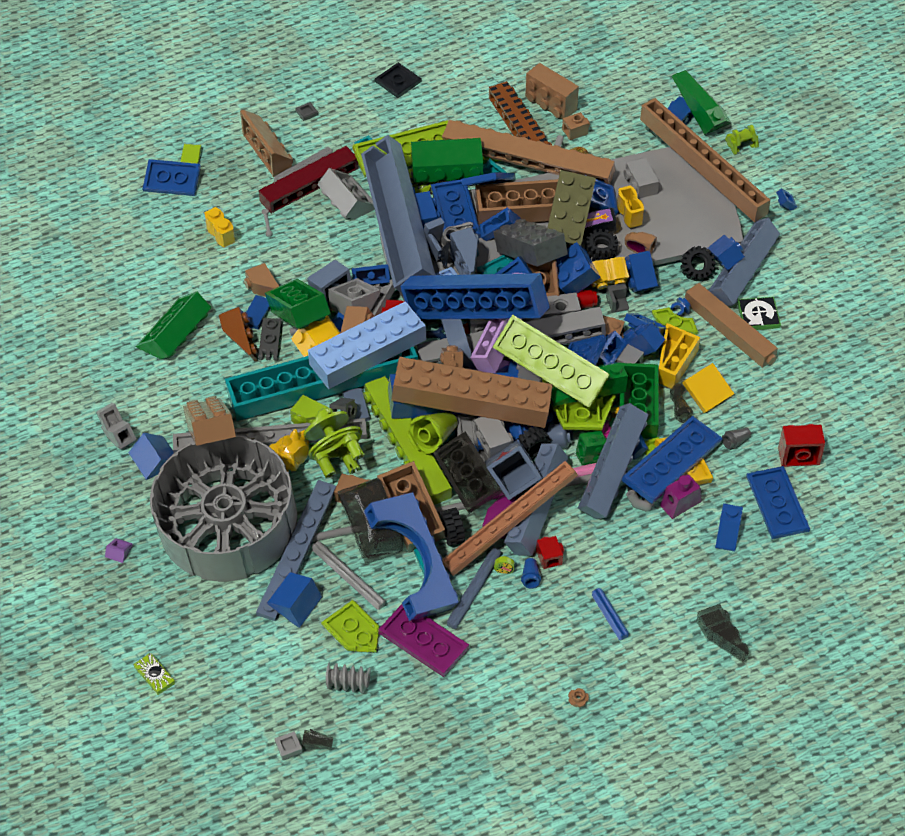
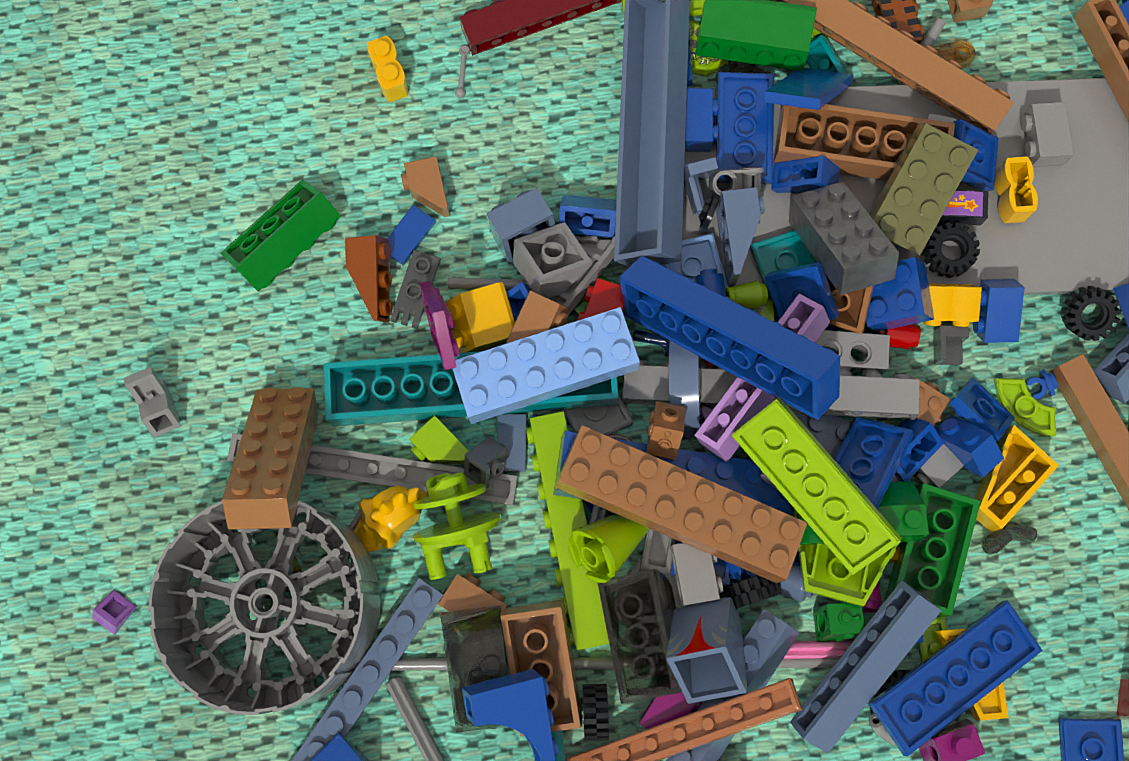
camera: 15 degrees right, 25 degrees up
slope [128,433,174,480] -> none
green brick [265,279,331,329] -> none
light grey slope [317,168,375,219] -> none
medium nougat rock [624,232,657,254] -> none
clear smoke cone [673,395,693,423] -> none
yellow tile [682,363,734,413] -> none
dark grey cone [722,427,751,449] -> none
none -> magenta plate [419,281,460,370]

